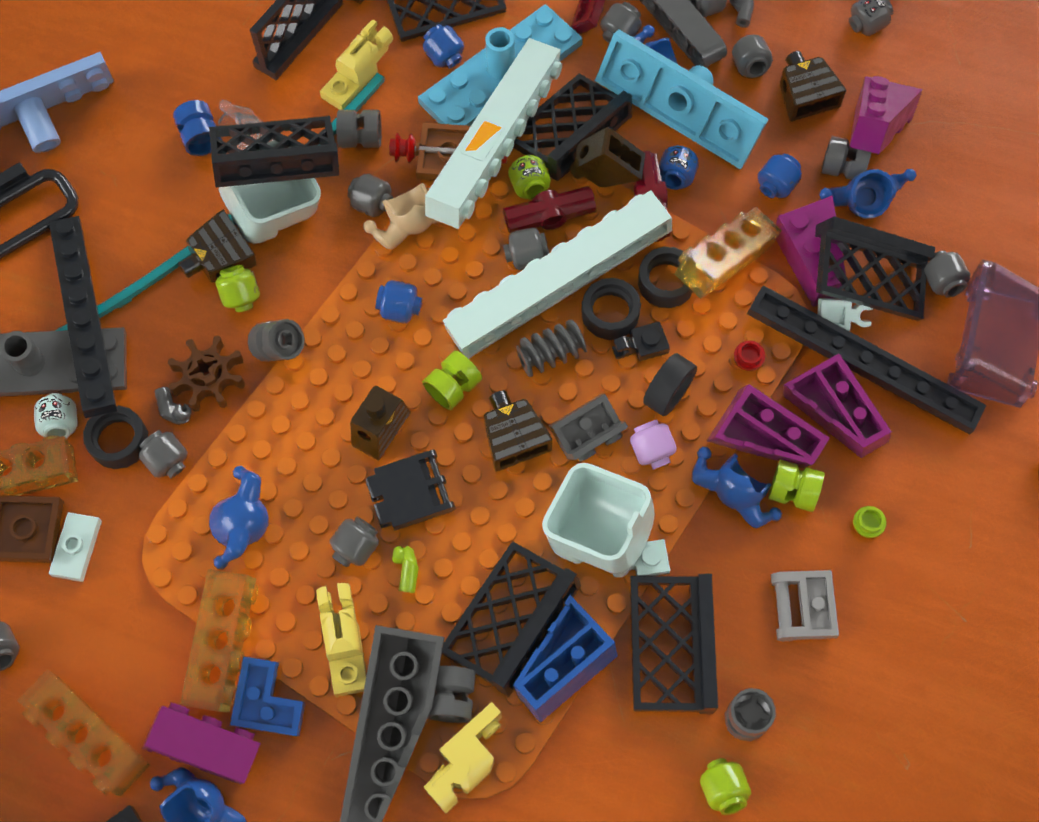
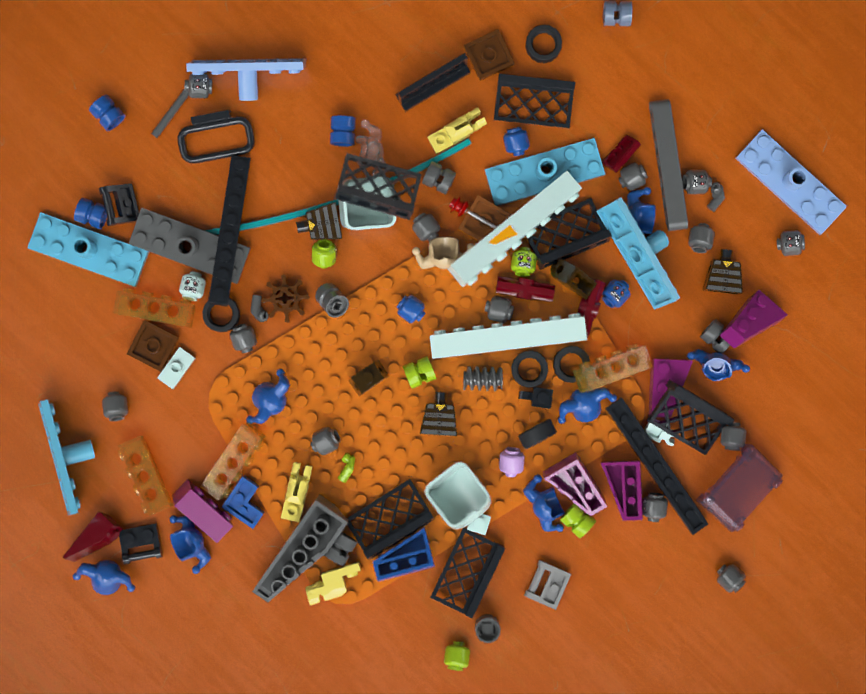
camera: 25 degrees right, 20 degrees up
black plate [365,450,456,531] -> none
dark grey bracket [549,394,628,462] -> none
red plate [733,340,765,371] -> none
blue head [757,154,802,198] -> none
lime plate [853,506,887,538] -> none
none -> blue piece [558,387,617,424]
none -> dark grey head [642,493,668,522]

